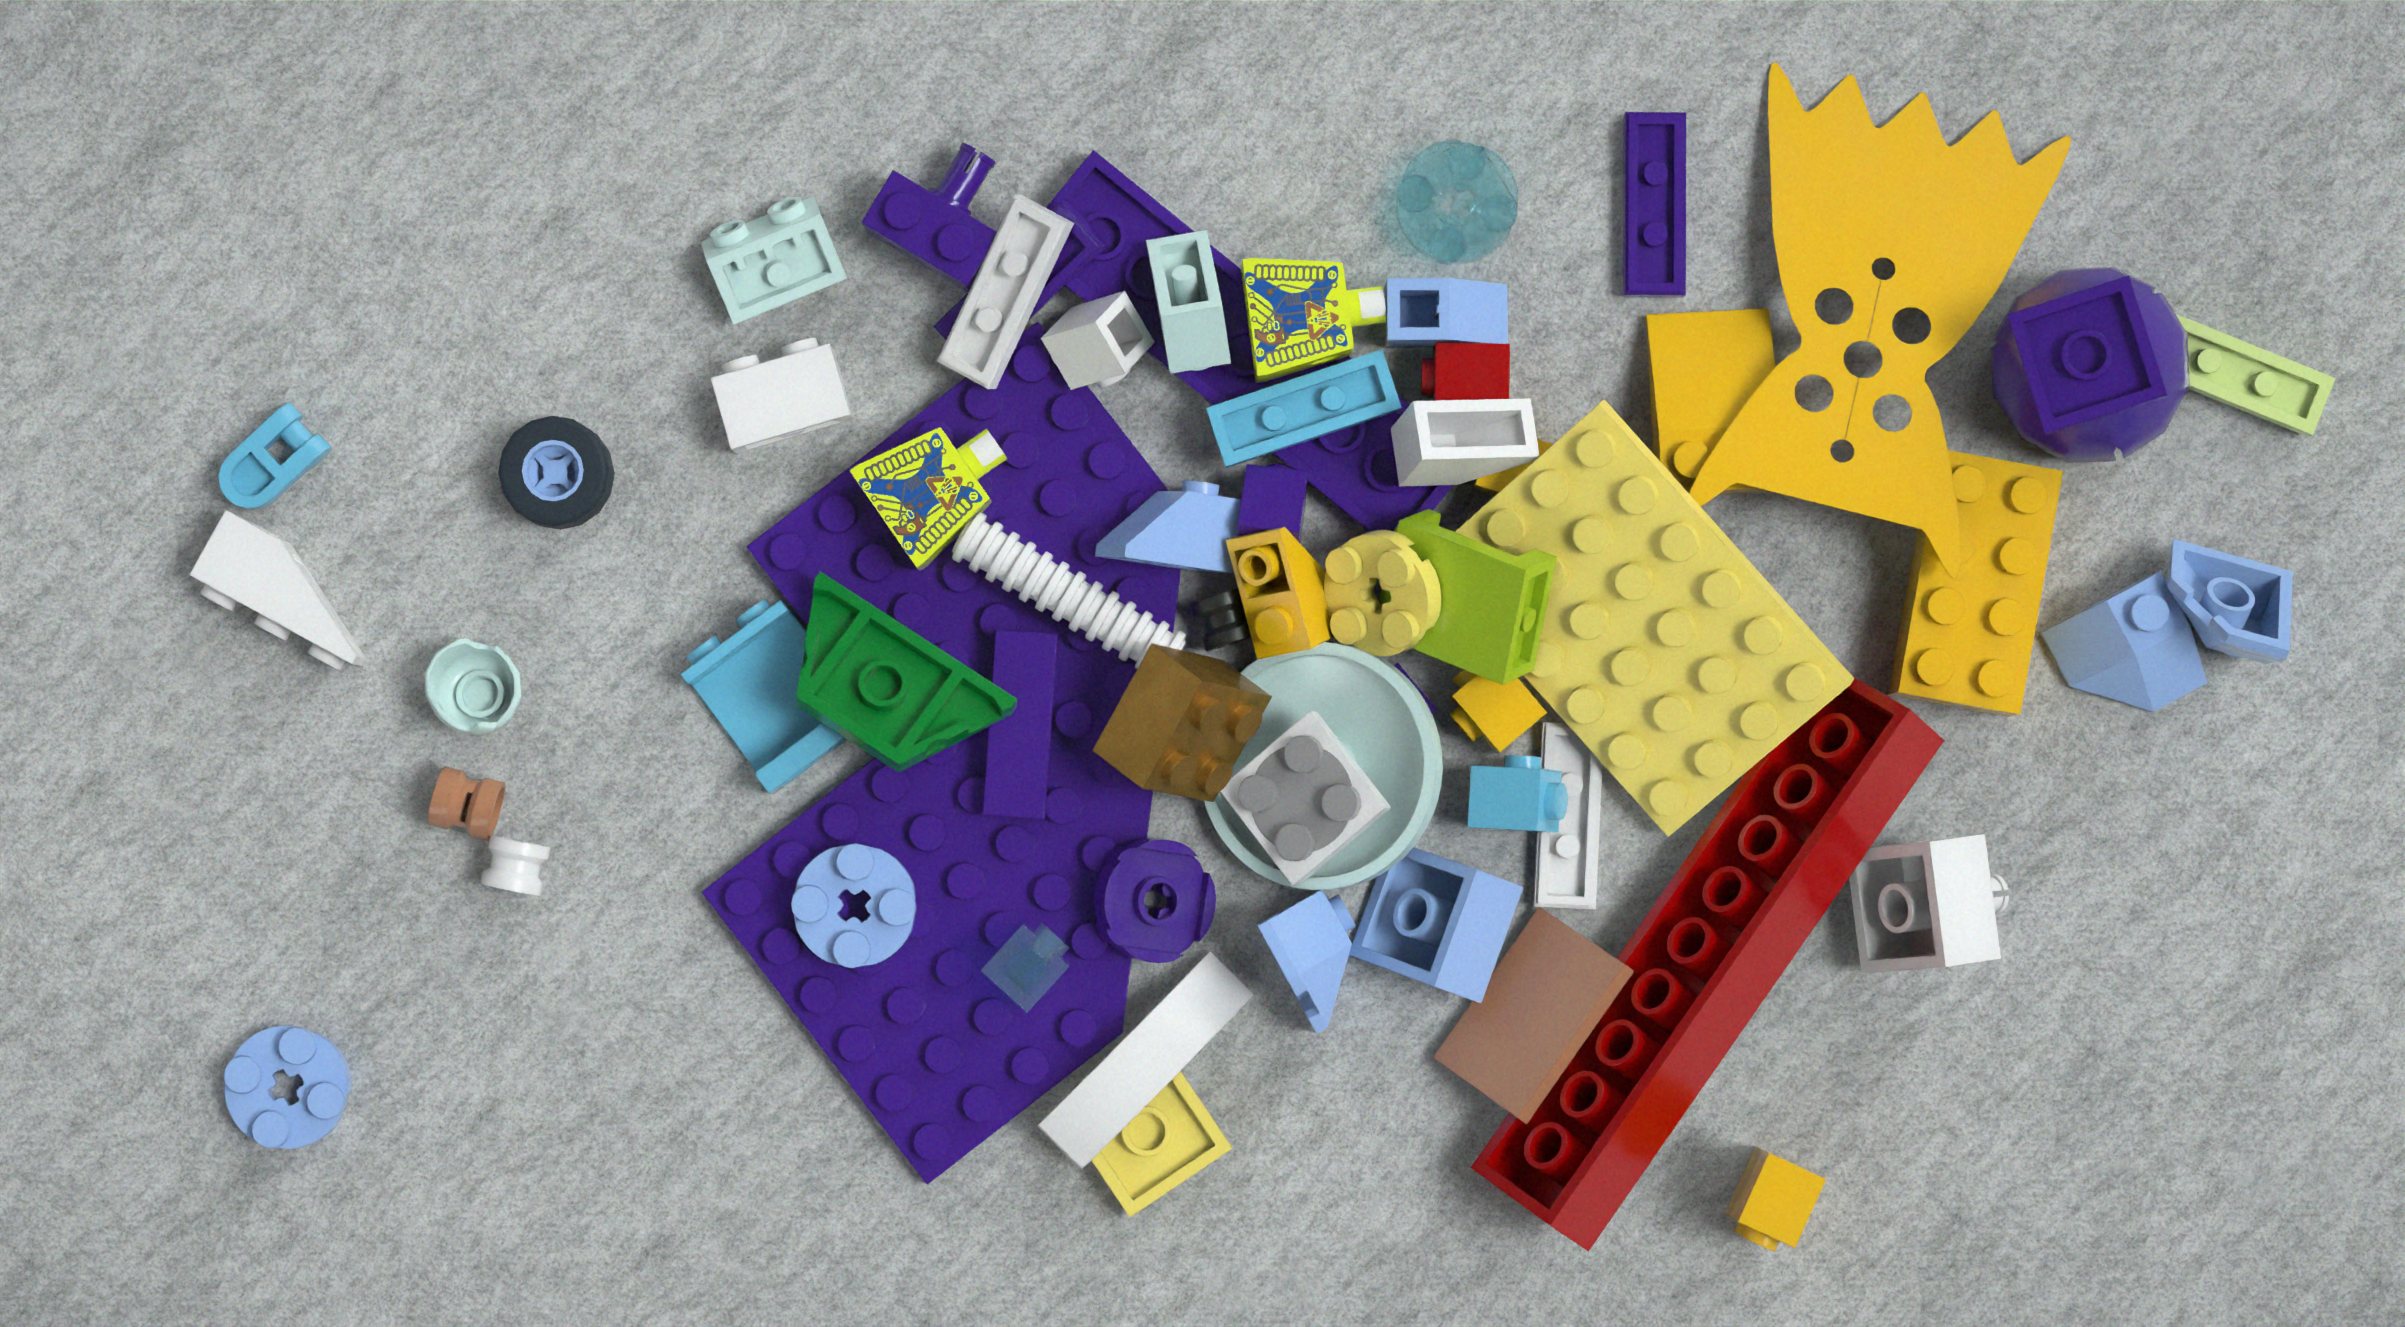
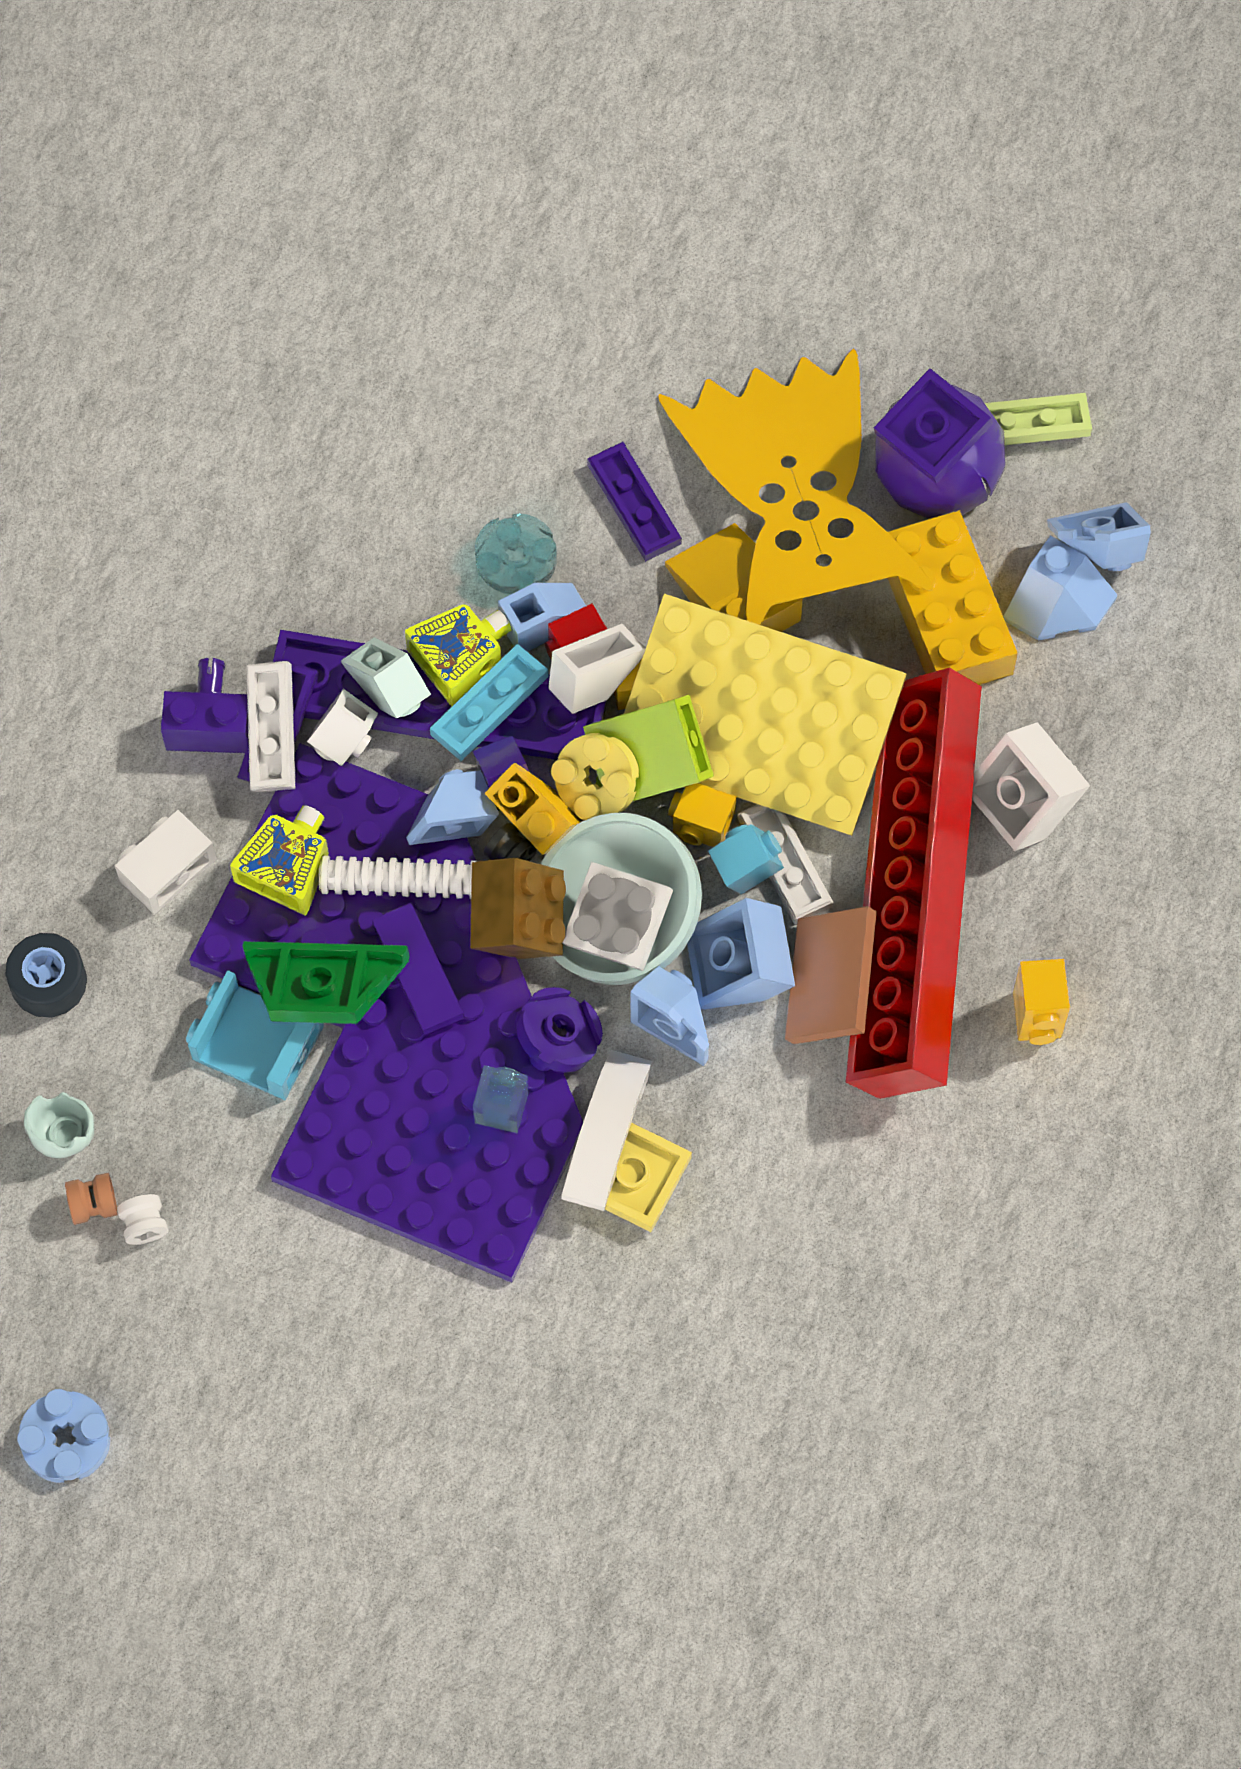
camera: 25 degrees left, 20 degrees down
light aqua bracket [701,196,847,325] -> none
light blue plate [791,844,917,968] -> none

